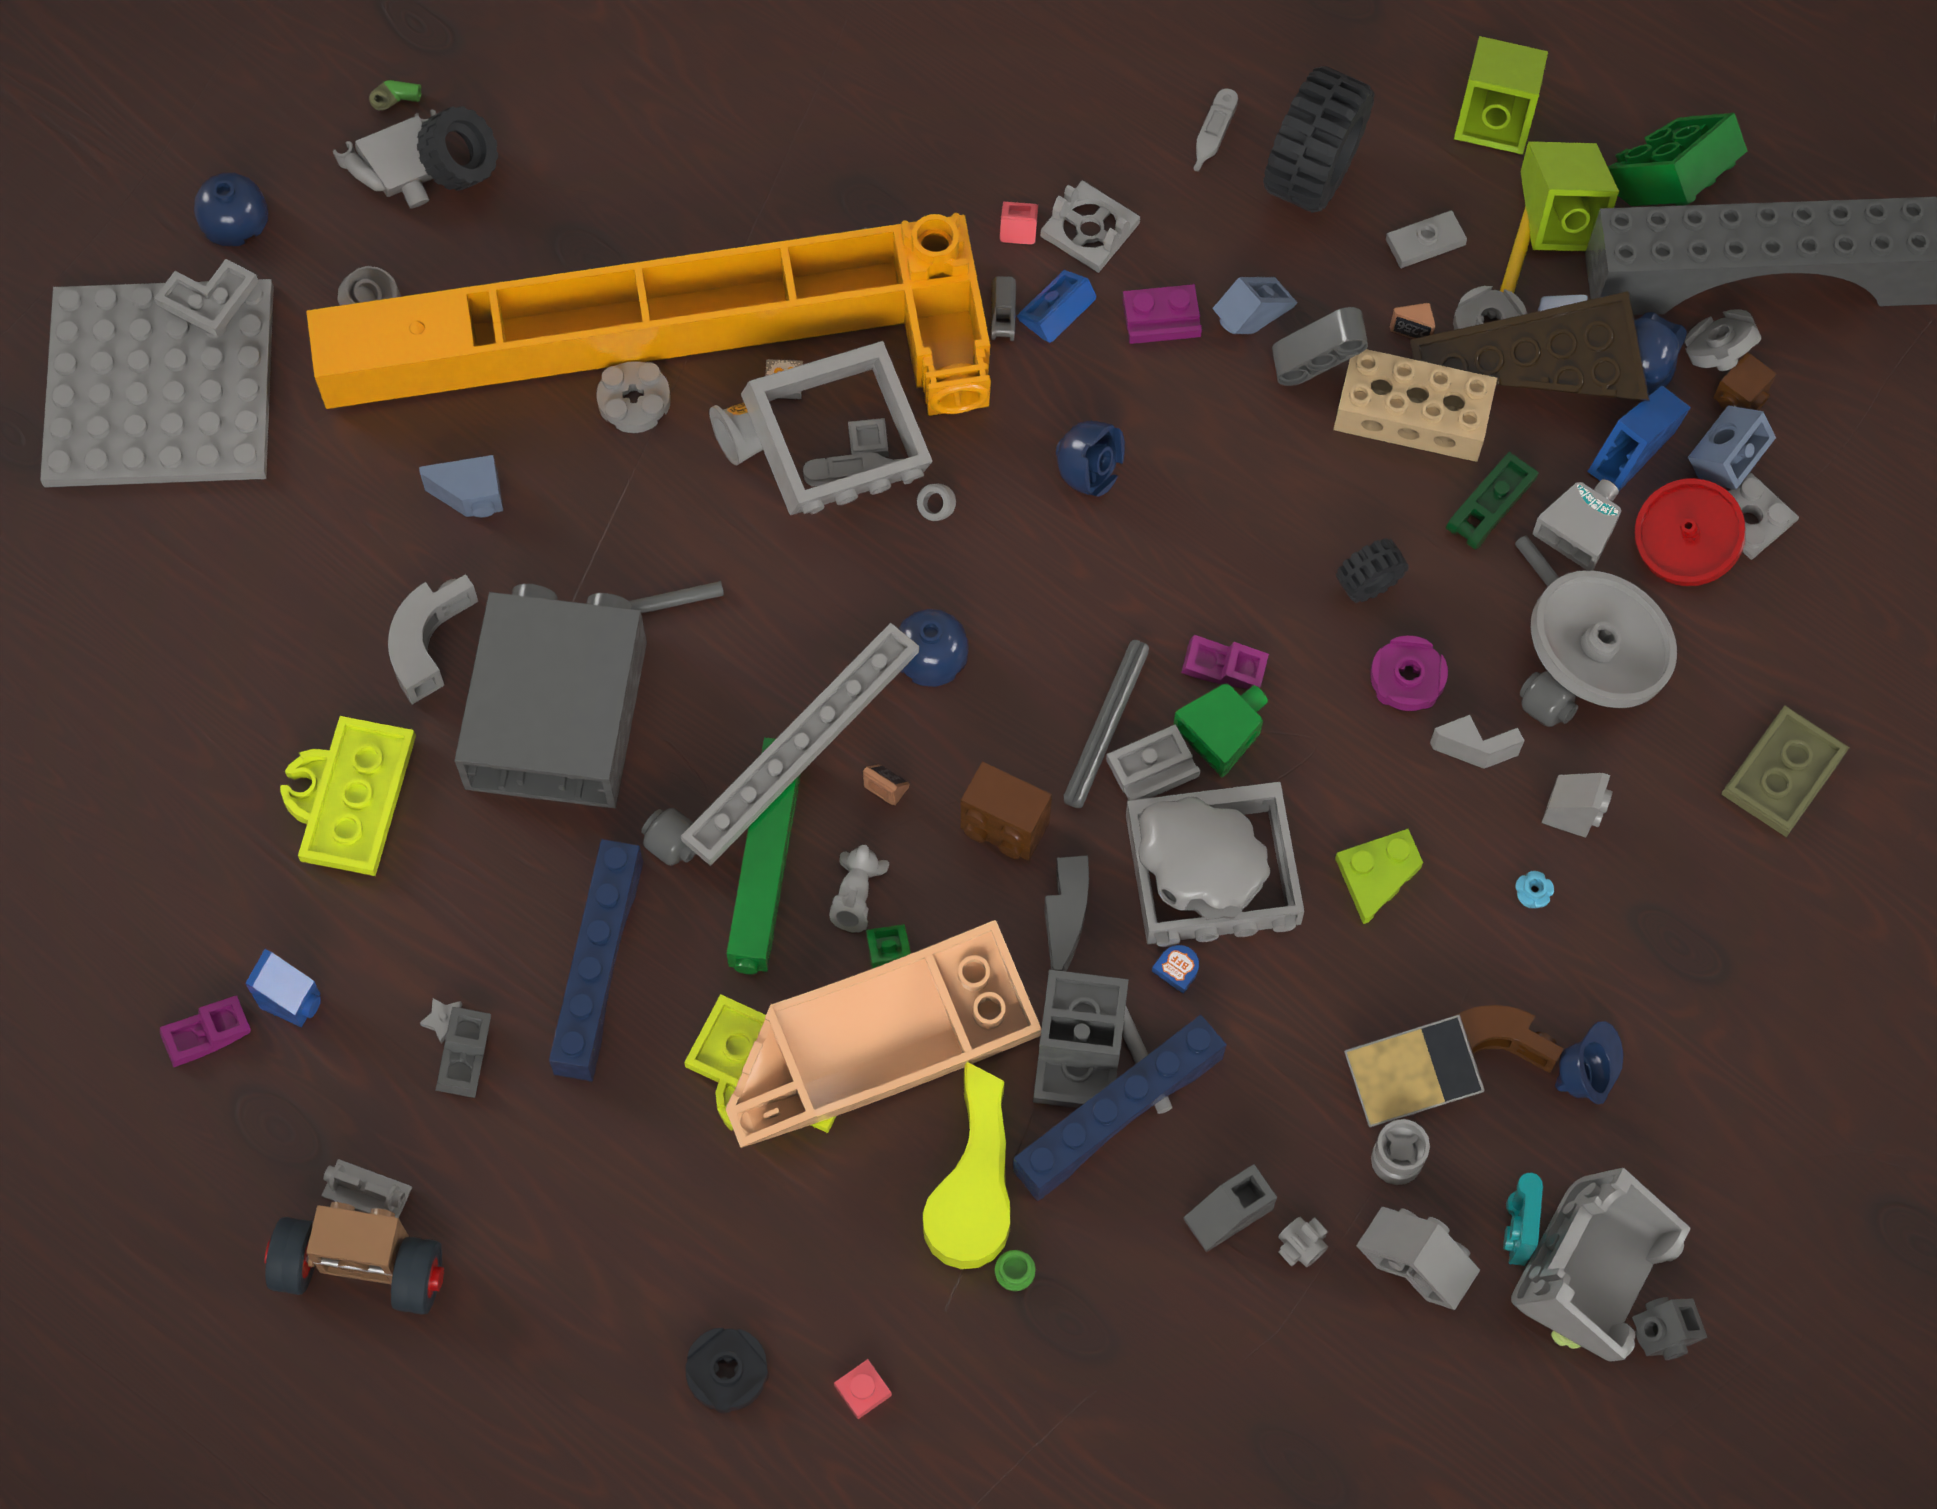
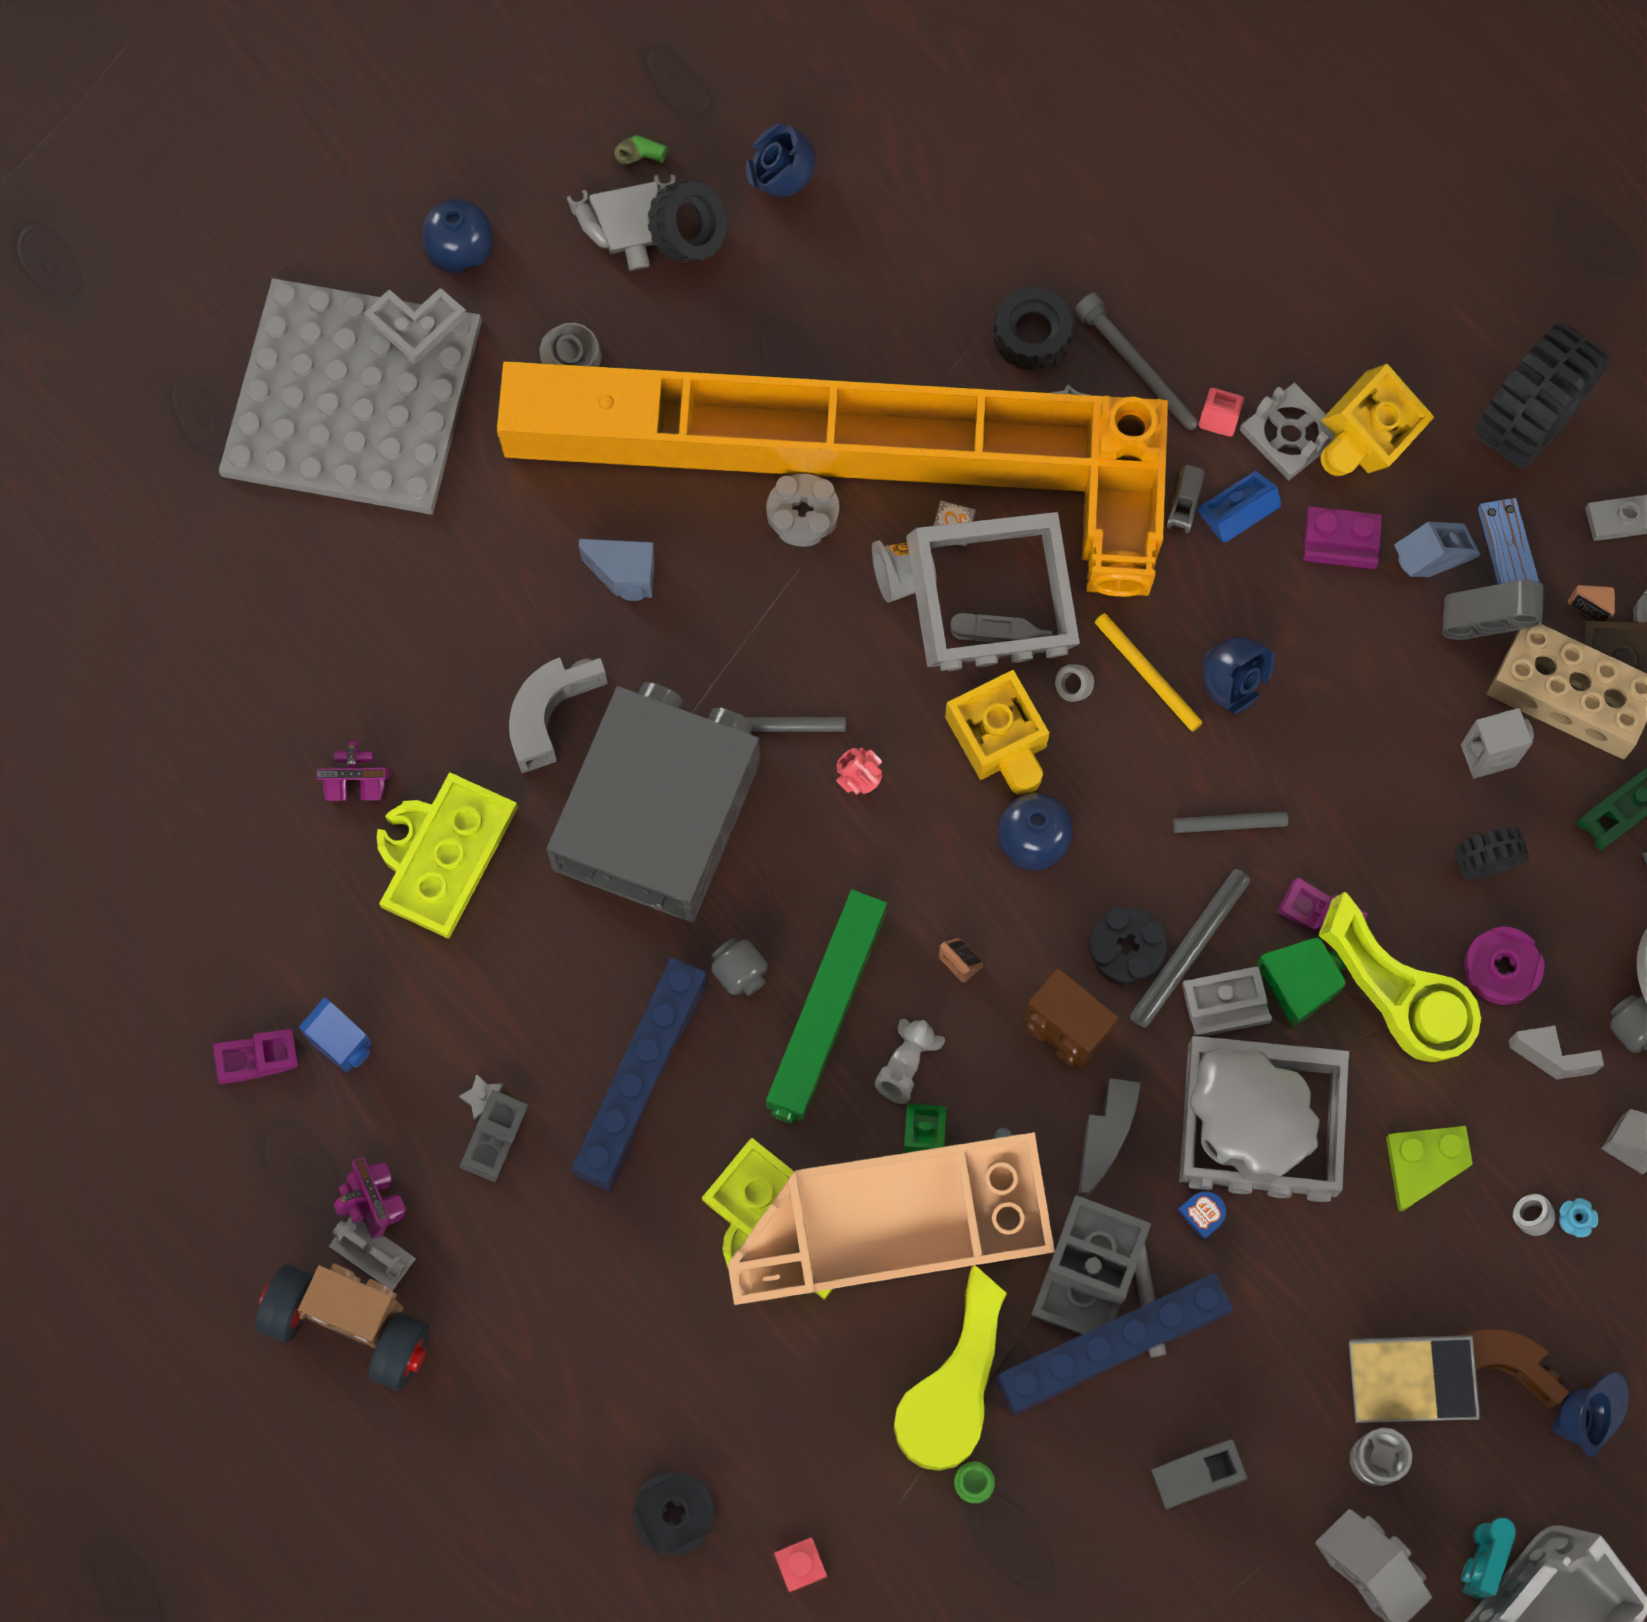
camera: 15 degrees right, 5 degrees up
light grey plate [681,623,919,866] -> none
light grey tile [848,418,889,457] -> none
light grey piece [1194,88,1238,171] -> none
light grey gear [1278,1216,1328,1267] -> none
none -> magenta hips [317,740,391,801]
none -> magenta hips [334,1157,406,1239]
none -> dark blue cylinder [746,123,816,197]
none -> coral gear [836,748,882,795]
none -> yellow brick [945,670,1049,795]
none -> black tyre [993,286,1074,370]
none -> dark grey piece [1073,293,1198,430]
none -> black plate [1089,907,1167,985]
none -> yellow bar [1095,613,1203,732]
none -> dark grey bar [1173,811,1288,833]
none -> neon yellow animal [1319,892,1481,1062]
none -> yellow brick [1320,364,1434,476]
none -> light grey brick [1461,708,1534,779]
none -> medium blue tile [1478,498,1544,598]
none -> light grey piece [1513,1194,1556,1236]

